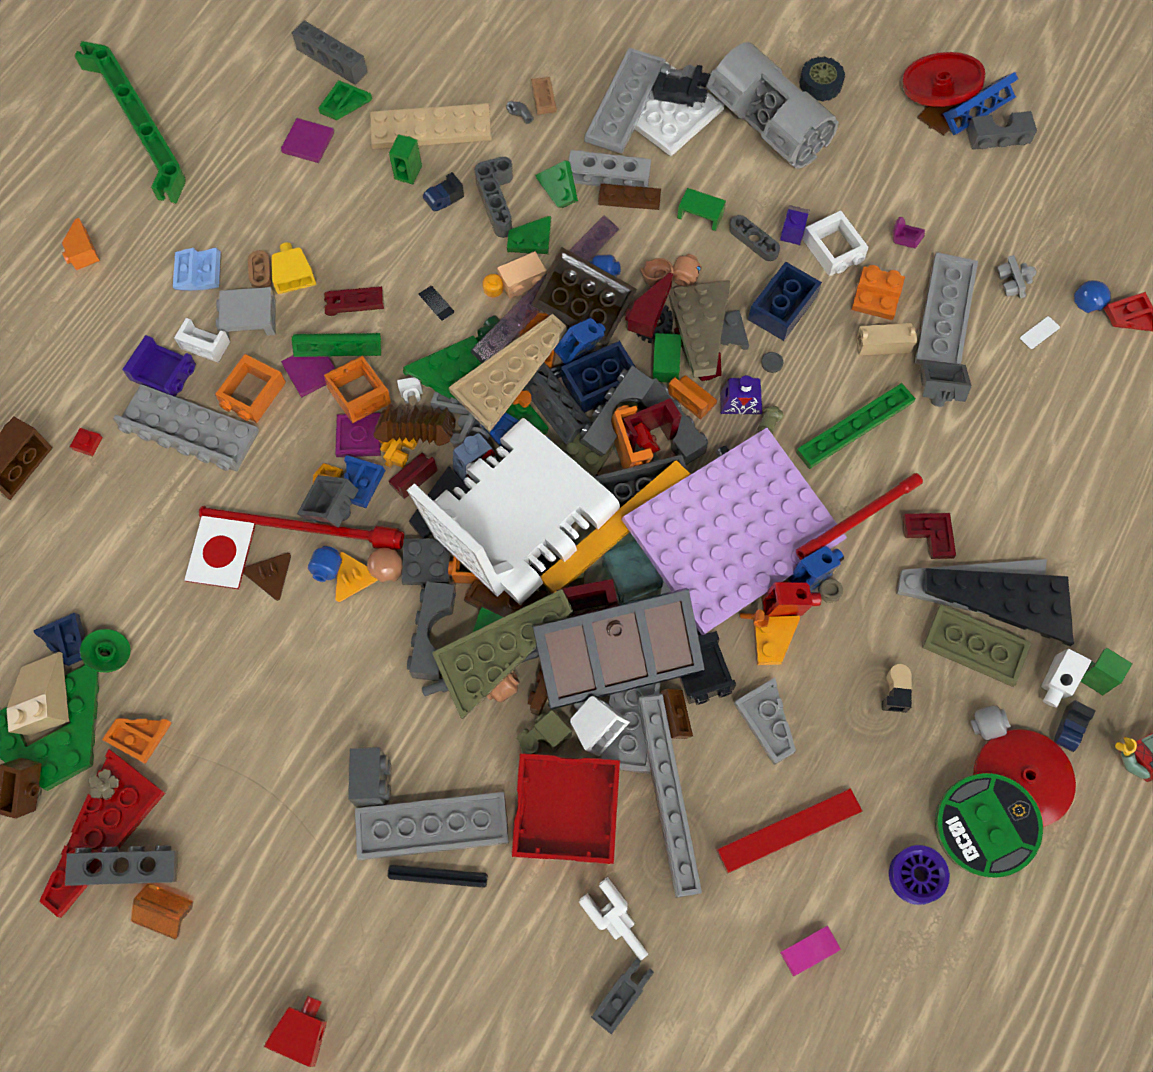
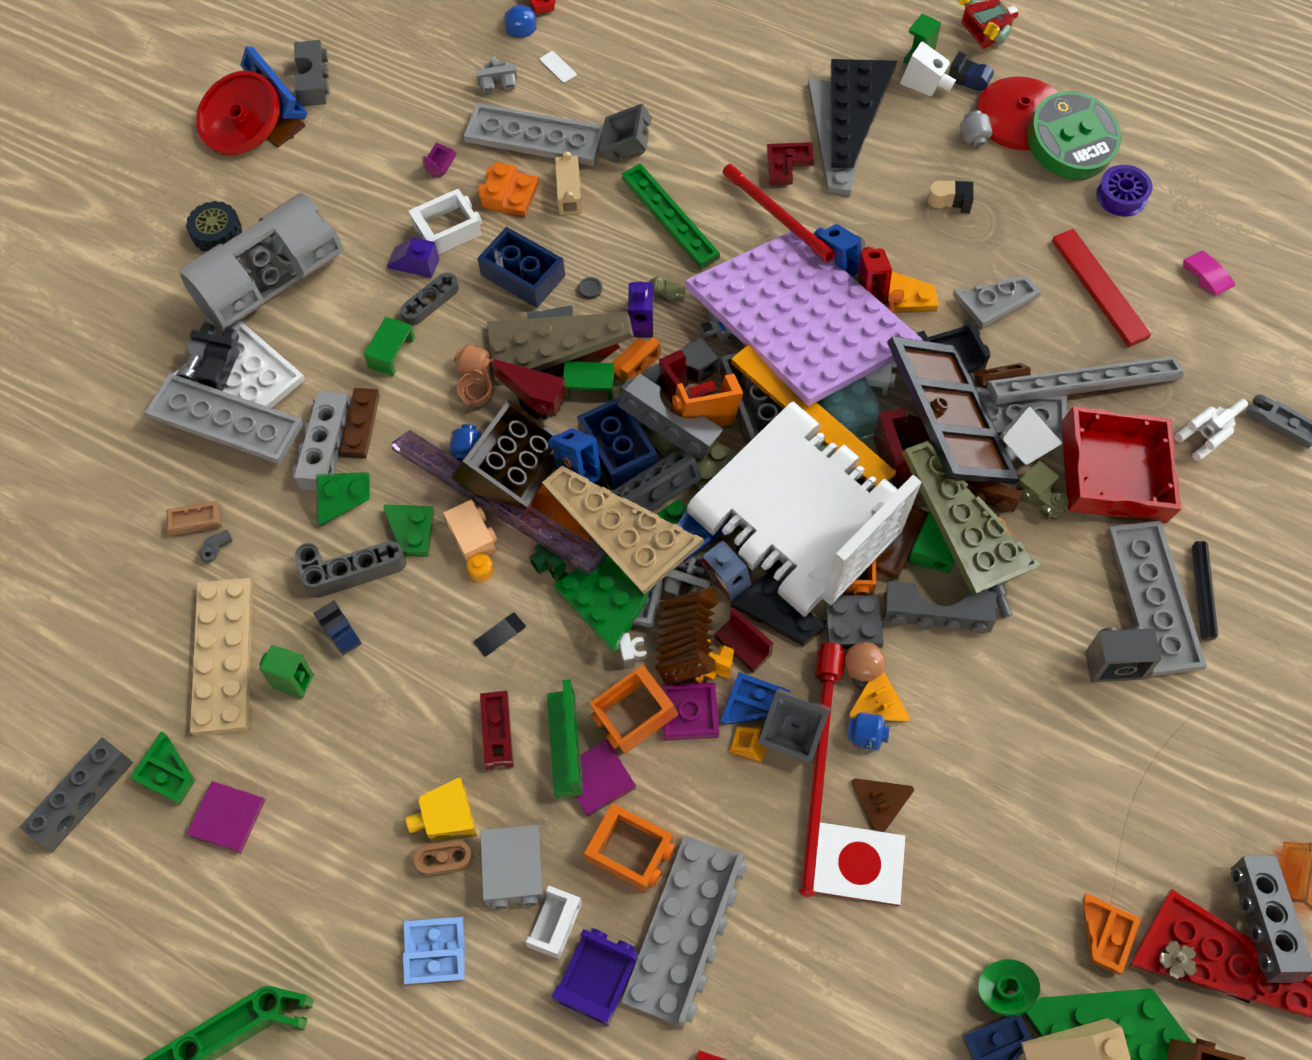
camera: 90 degrees left, 5 degrees down
olive plate [923,604,1031,687] -> none

